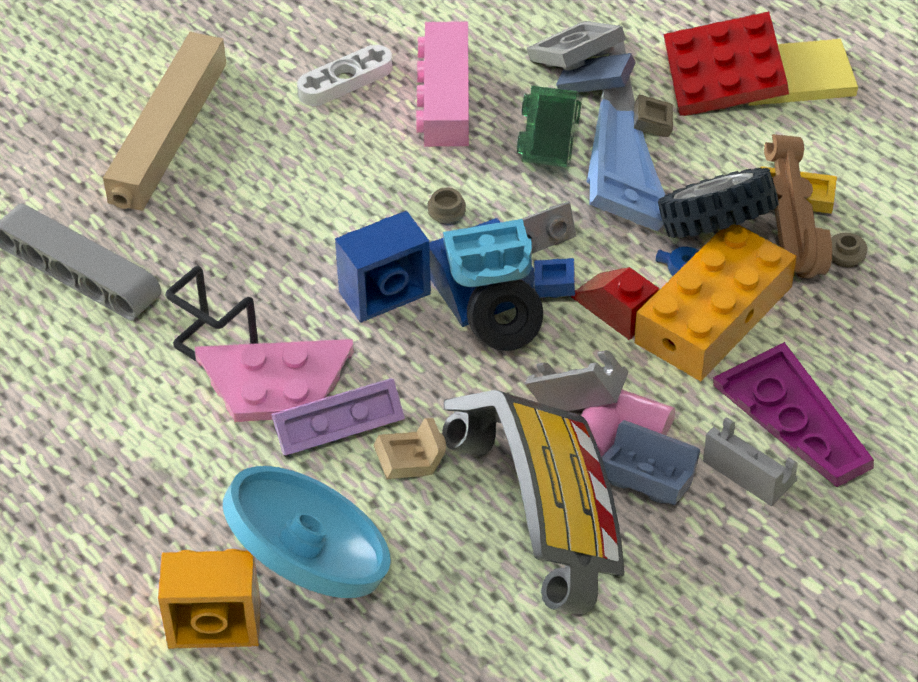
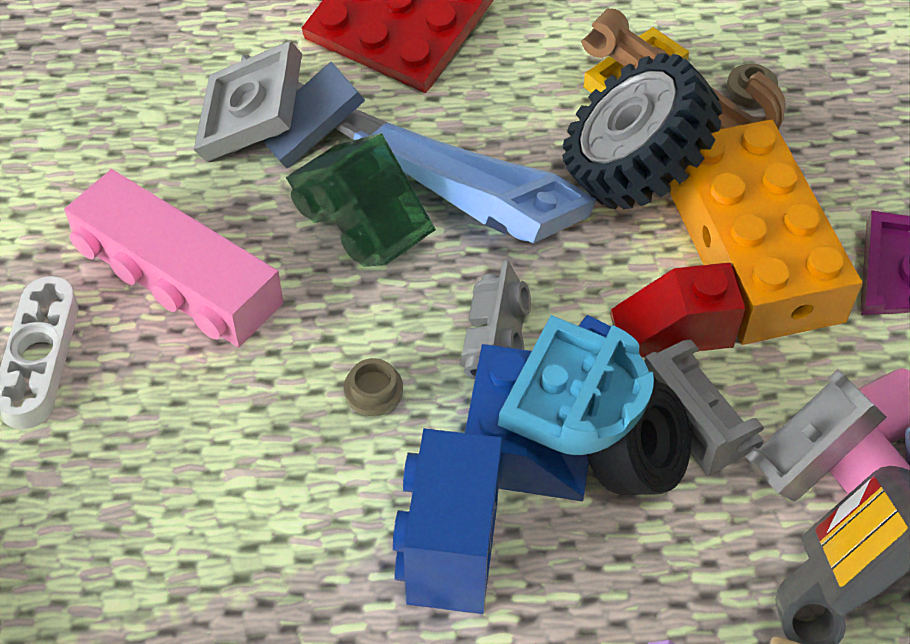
camera: 55 degrees left, 5 degrees up
dark tan tile [634,94,673,137] -> none
blue piece [655,246,699,276] -> none
none -> light grey hinge [644,340,764,476]

